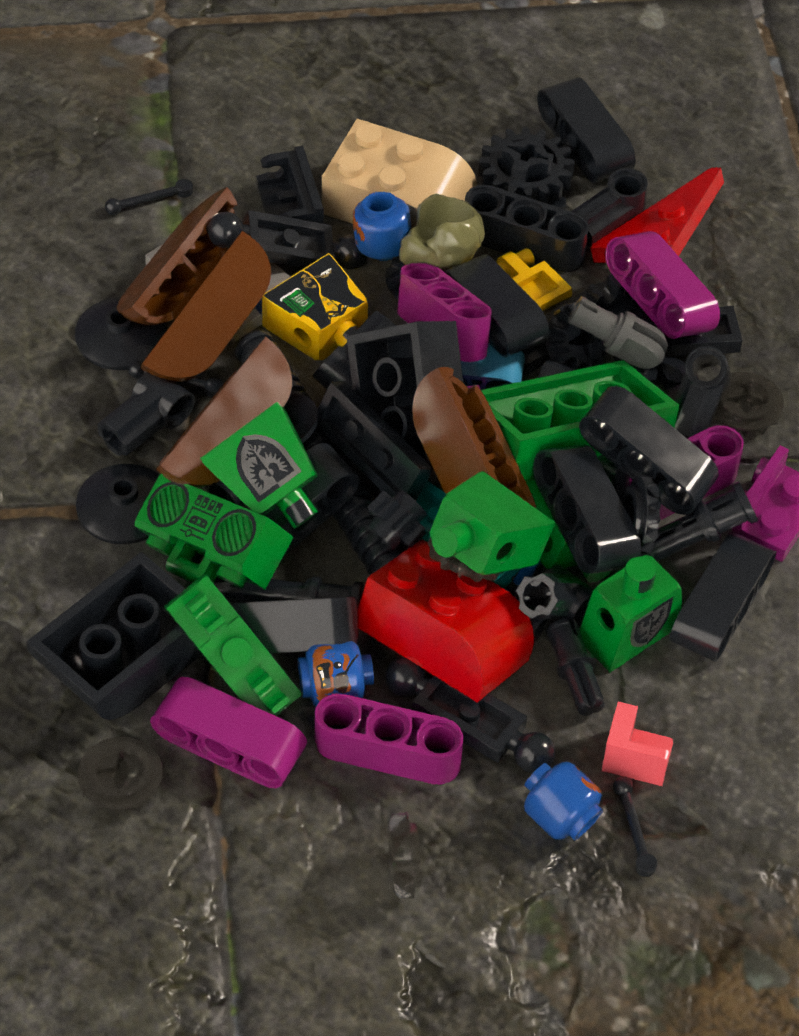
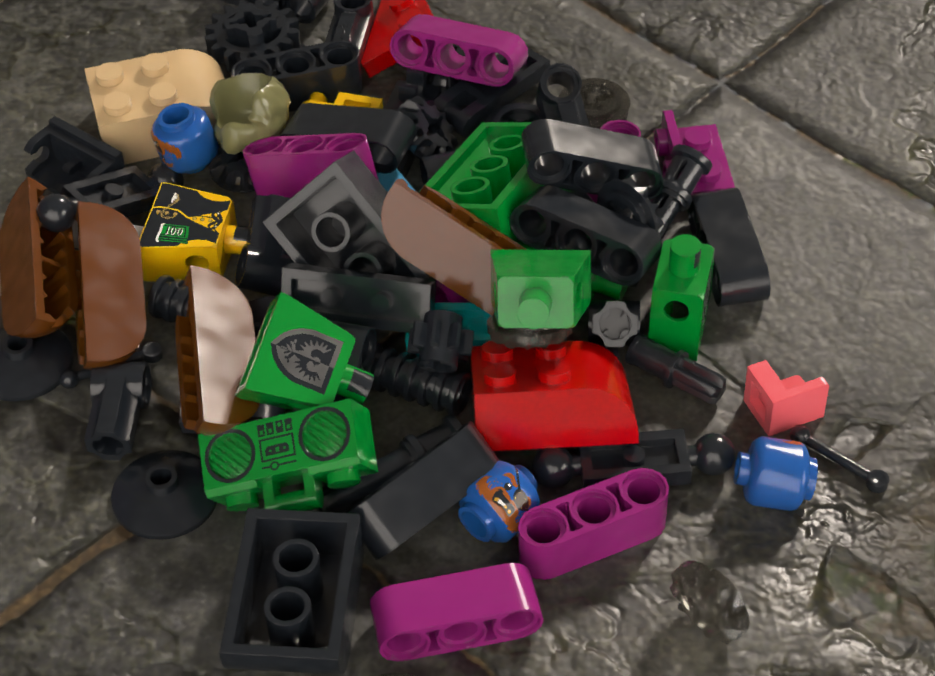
camera: 35 degrees left, 5 degrees down
green plate [164,574,302,716] -> none
dark grey arm [568,296,668,369] -> none

